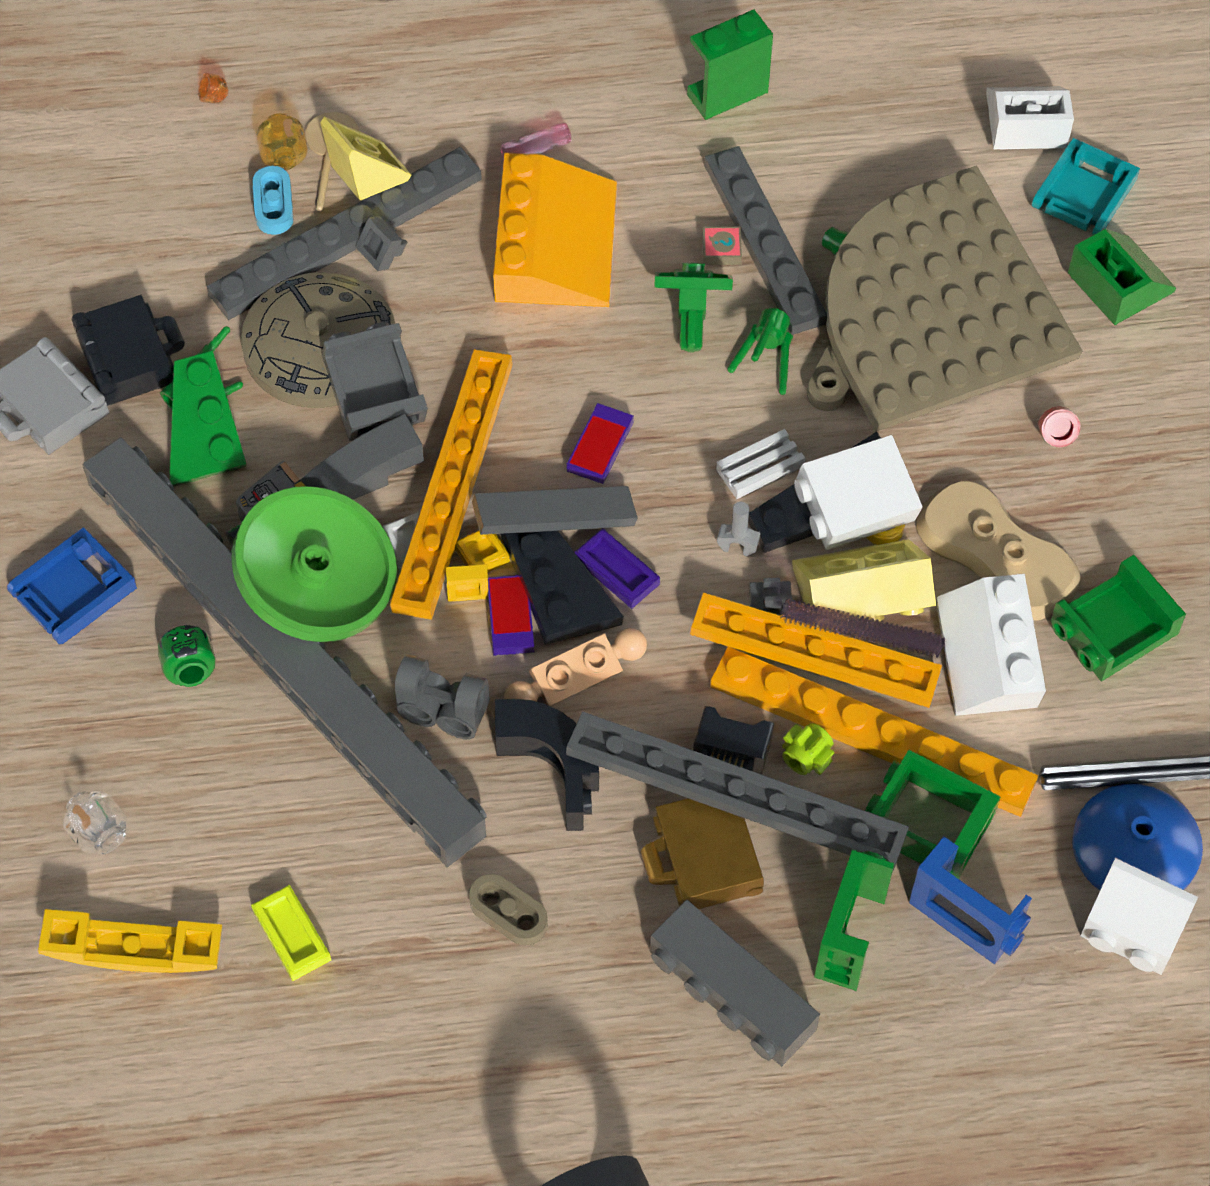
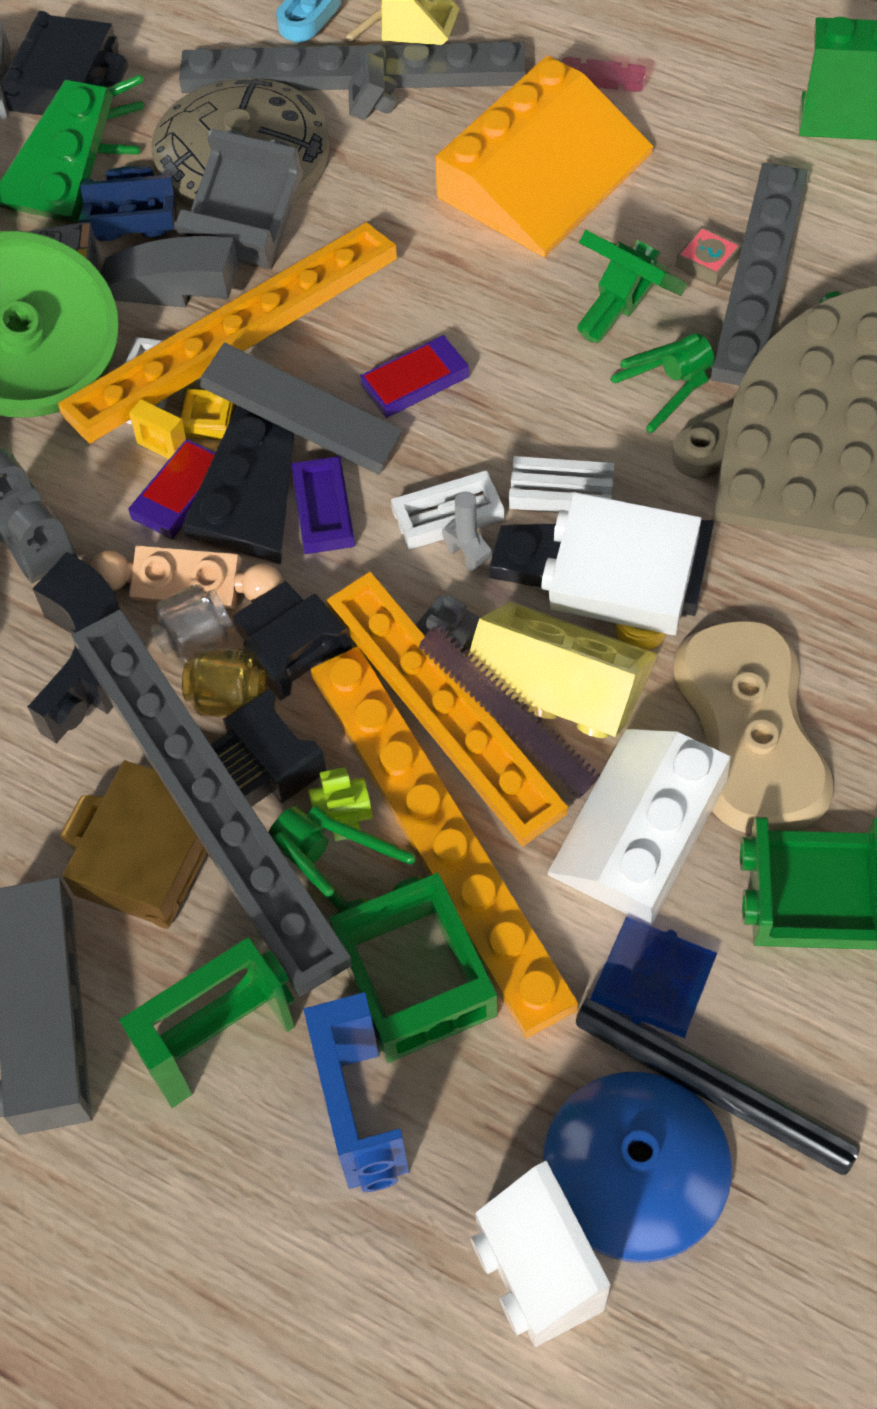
camera: 40 degrees right, 0 degrees up
none -> dark blue slope [79,166,177,241]
none -> clear head [150,584,234,663]
none -> clear yellow head [182,646,266,718]
none -> black piece [232,581,352,700]
none -> green plant [268,805,416,911]
none -> white tile [391,470,504,550]
none -> clear blue piece [590,916,717,1039]

